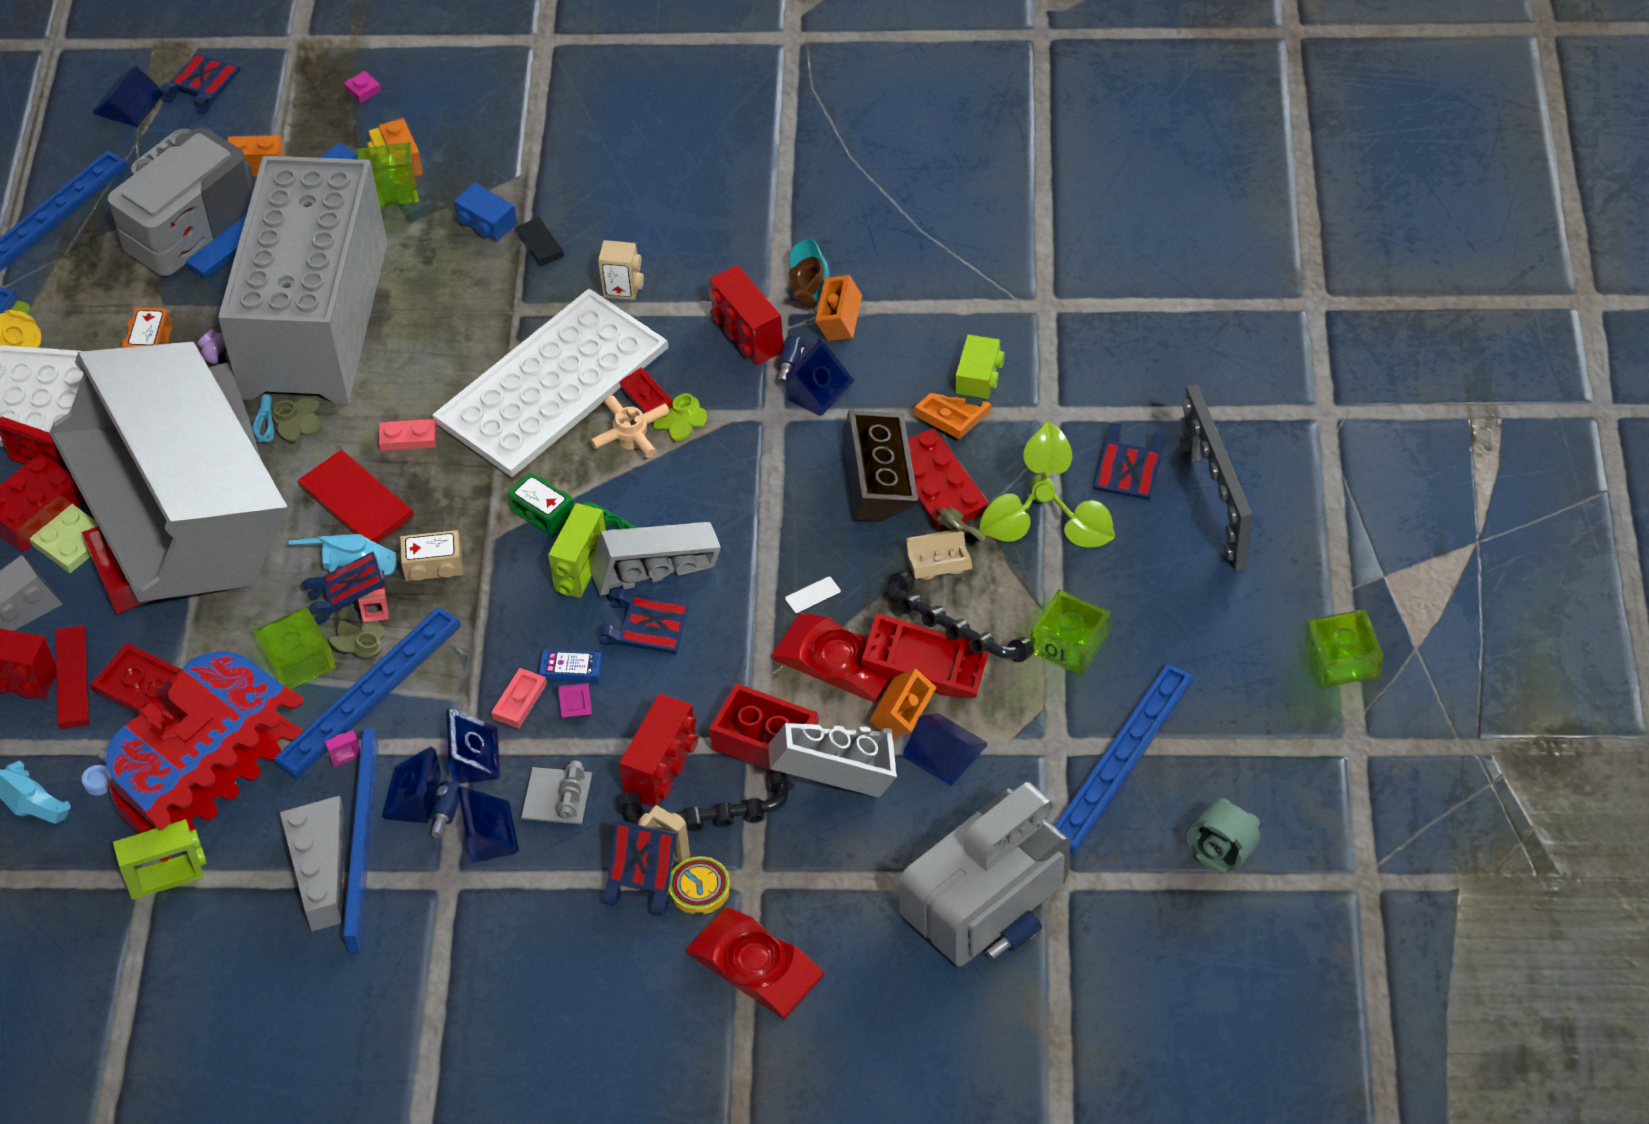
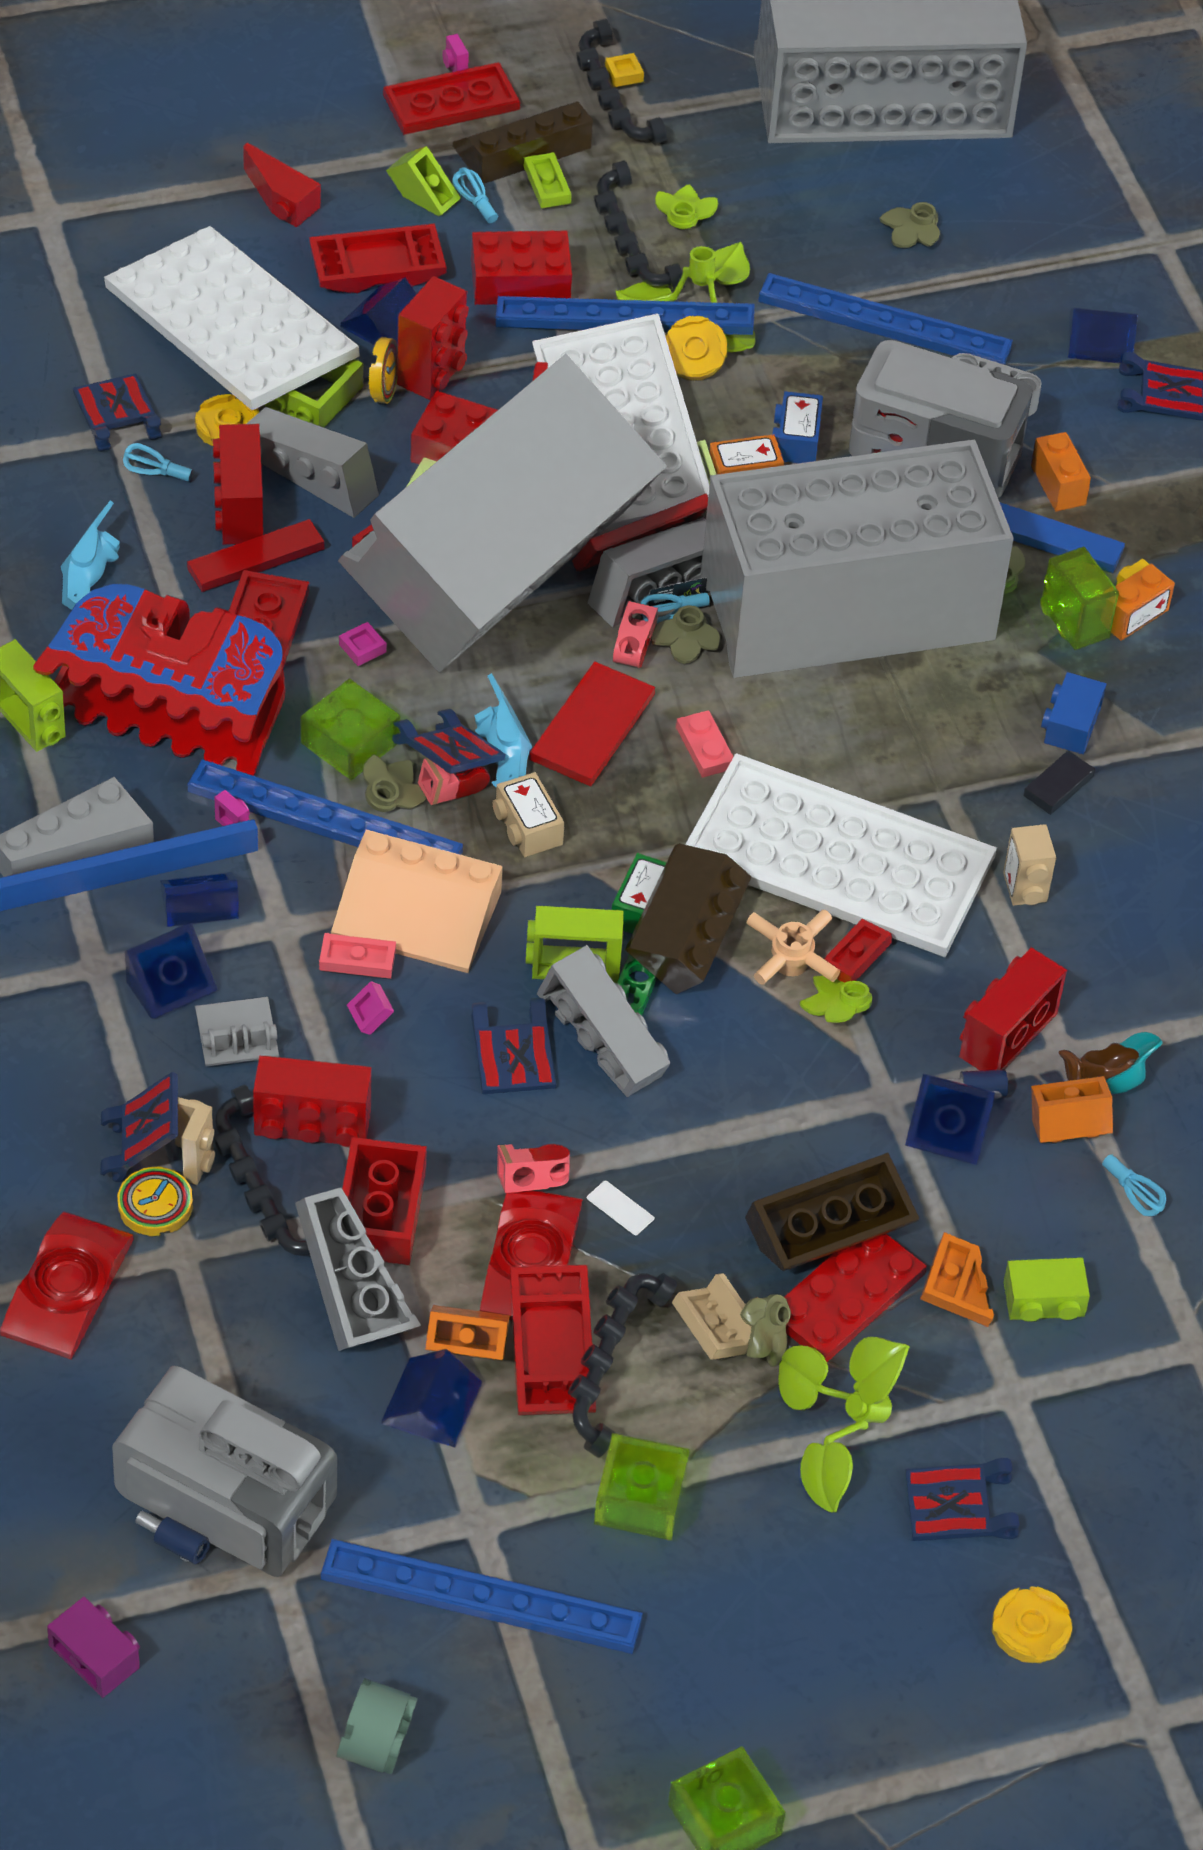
camera: 65 degrees right, 0 degrees up
dark blue piece [431,781,463,838] -> none
clear blue slope [446,708,500,784] -> none
tile [539,650,602,682] -> none
dark grey plate [1179,384,1252,571] -> none
none -> magenta brick [47,1596,140,1698]
none -> light nougat slope [331,830,503,973]
none -> dark pink plate [339,622,387,666]
none -> coral leg [497,1144,570,1193]
none -> coral leg [613,601,658,668]
none -> dark brown slope [625,843,752,994]
none -> black sticker [648,577,707,606]
none -> brick [773,391,823,463]
none -> yellow tile [992,1586,1072,1663]
none -> medium azure piece [1102,1154,1166,1217]

